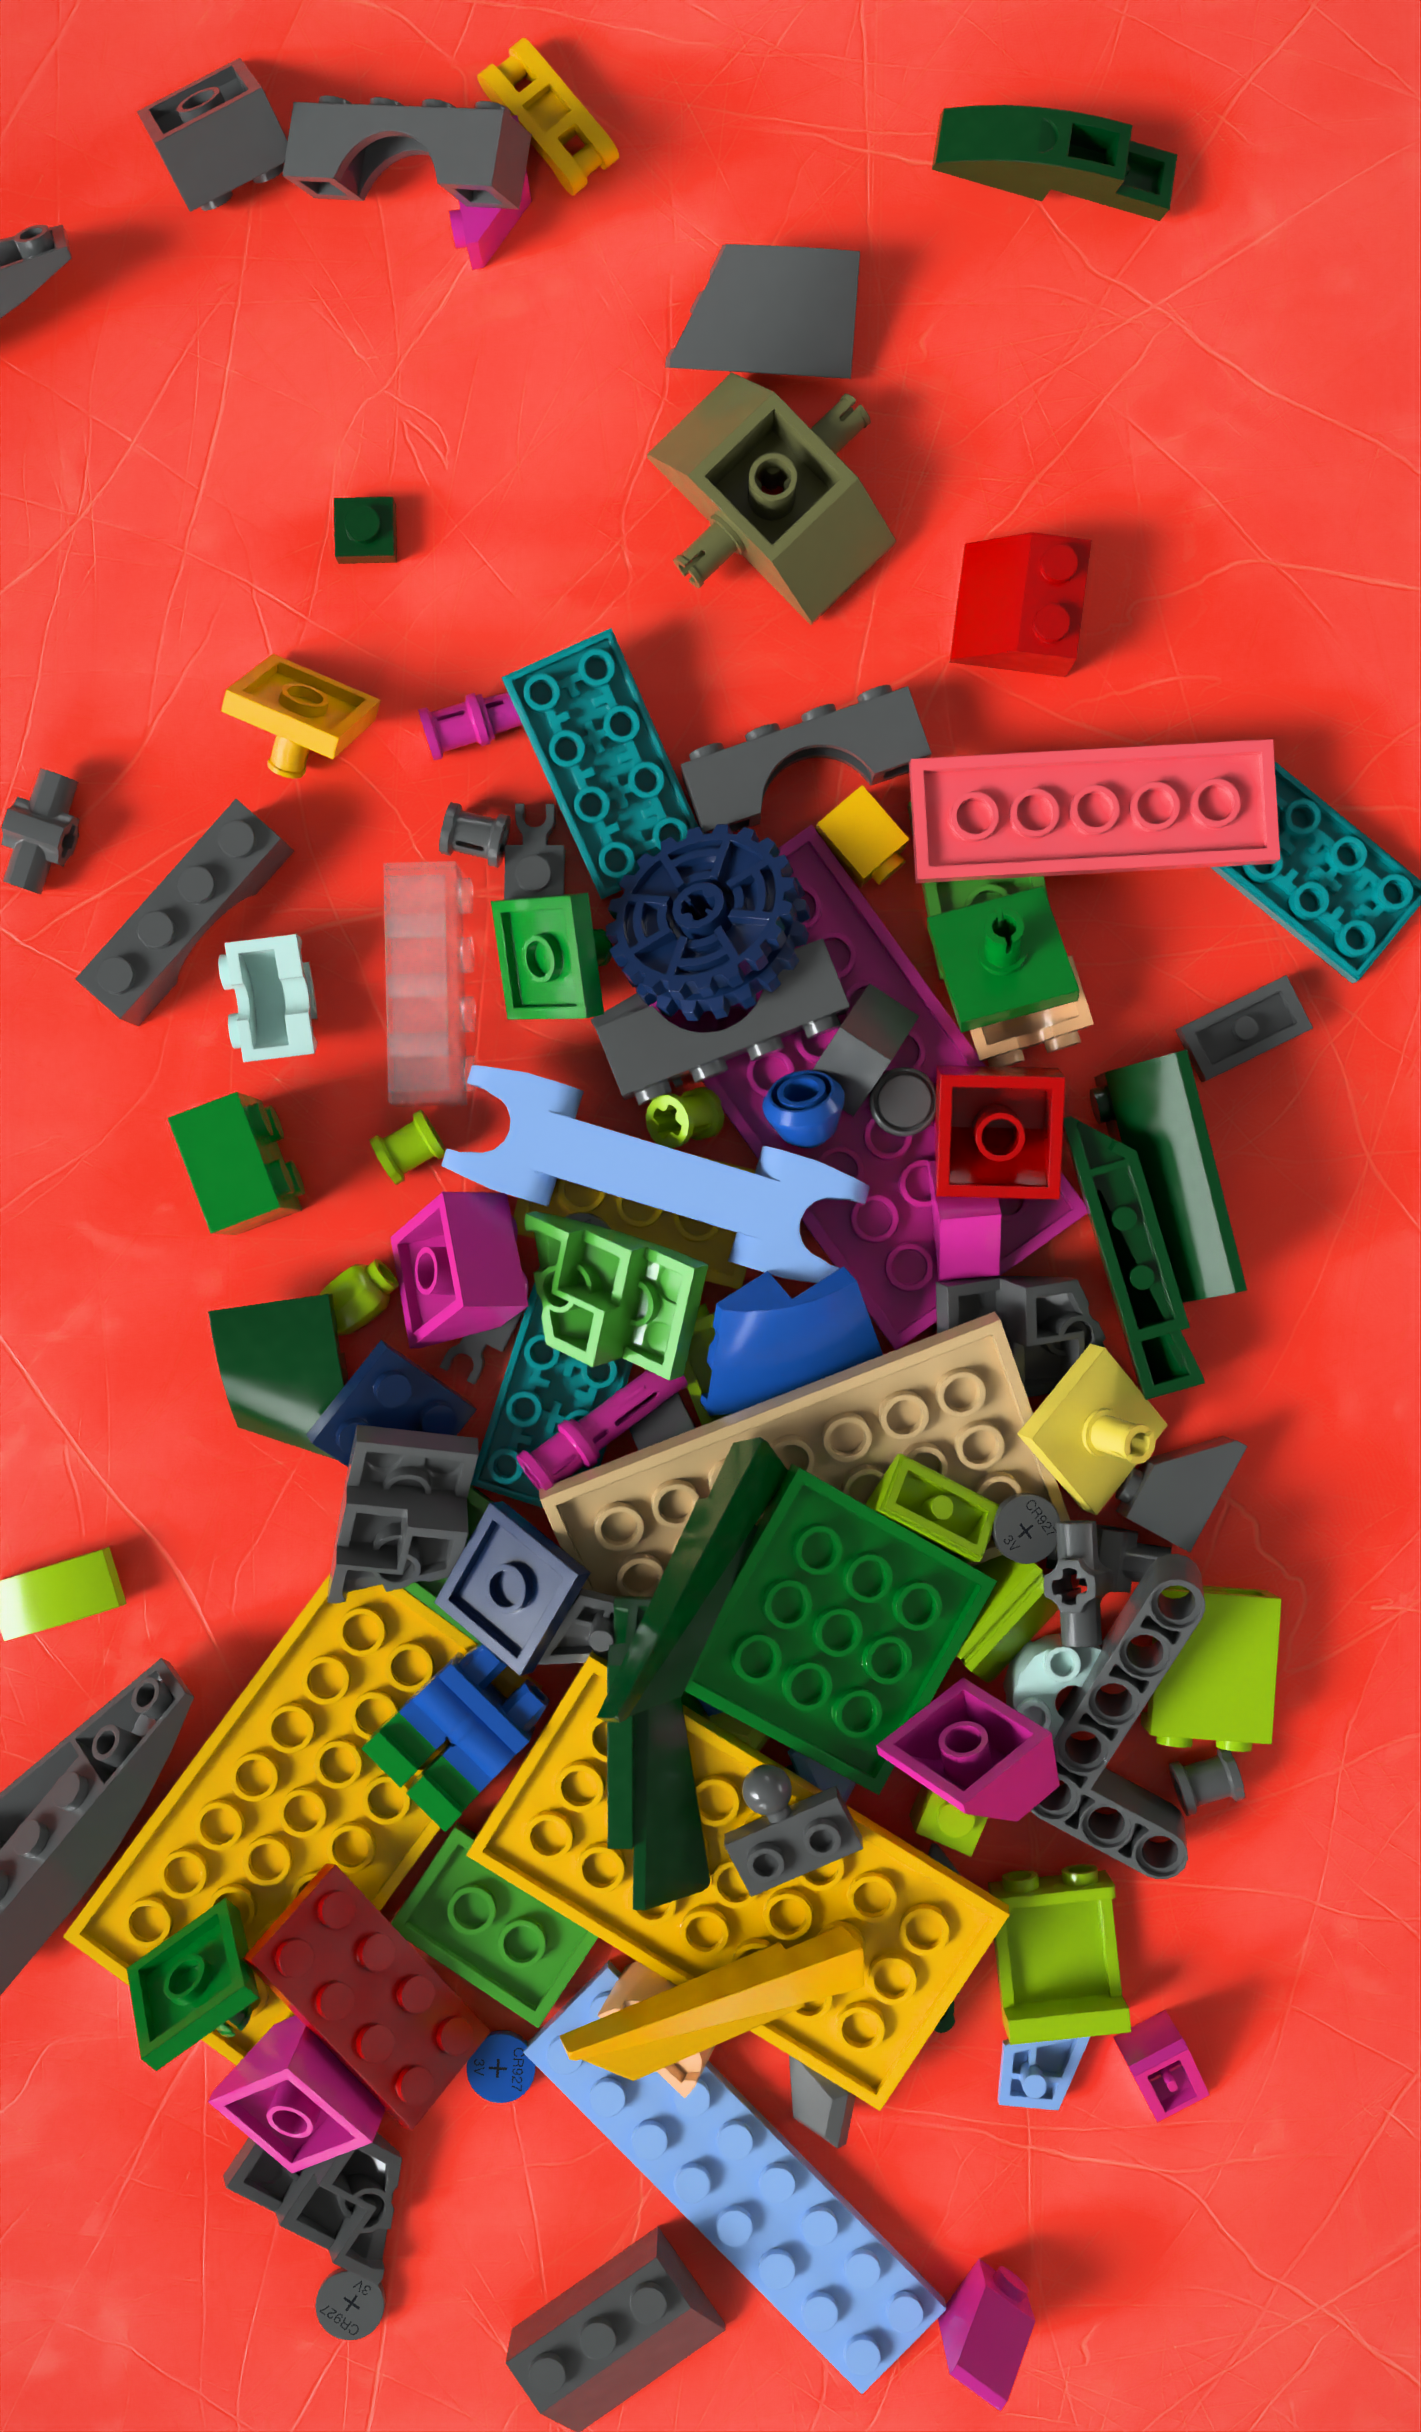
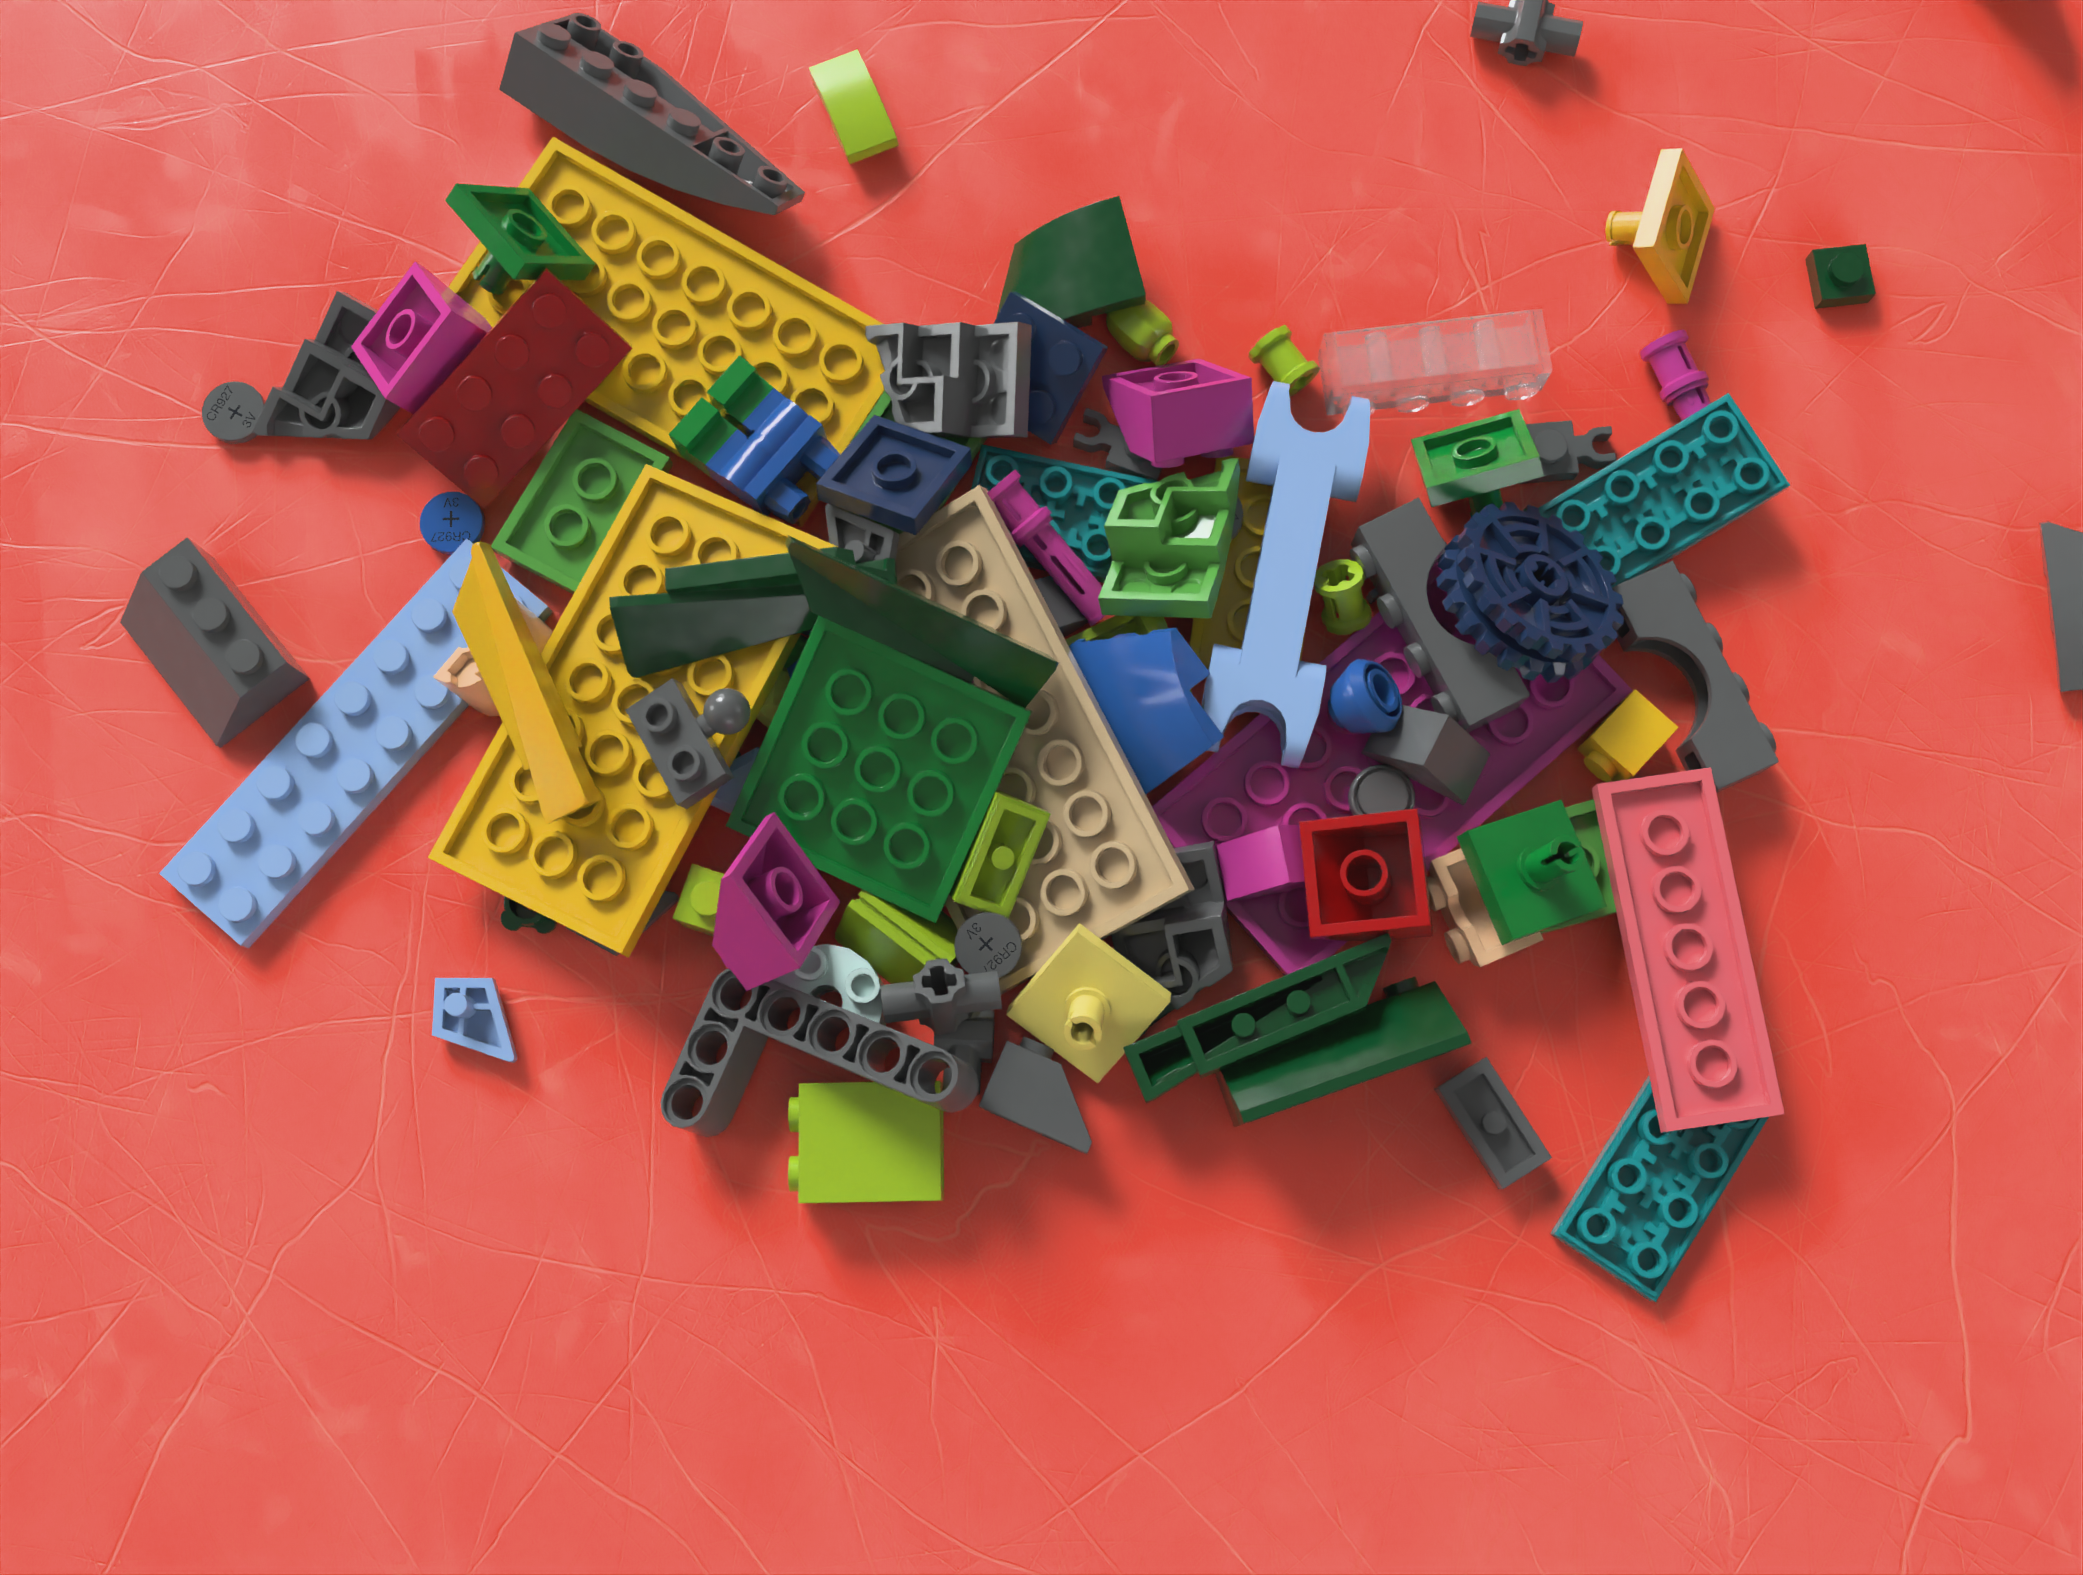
camera: 85 degrees right, 10 degrees down
dark grey arch [75,799,294,1026] -> none
green brick [168,1092,305,1235] -> none
light aqua cylinder [218,934,318,1062] -> none
dark grey bush [439,802,511,868] -> none
olive slope [647,372,896,625] -> none
piece [789,2055,856,2149] -> none
dark pink slope [938,2259,1035,2411] -> none
red slope [949,532,1092,677] -> none
lime panel [988,1864,1131,2045] -> none
dark pink slope [1113,2010,1210,2122] -> none
dark grey bush [1169,1748,1246,1816] -> none

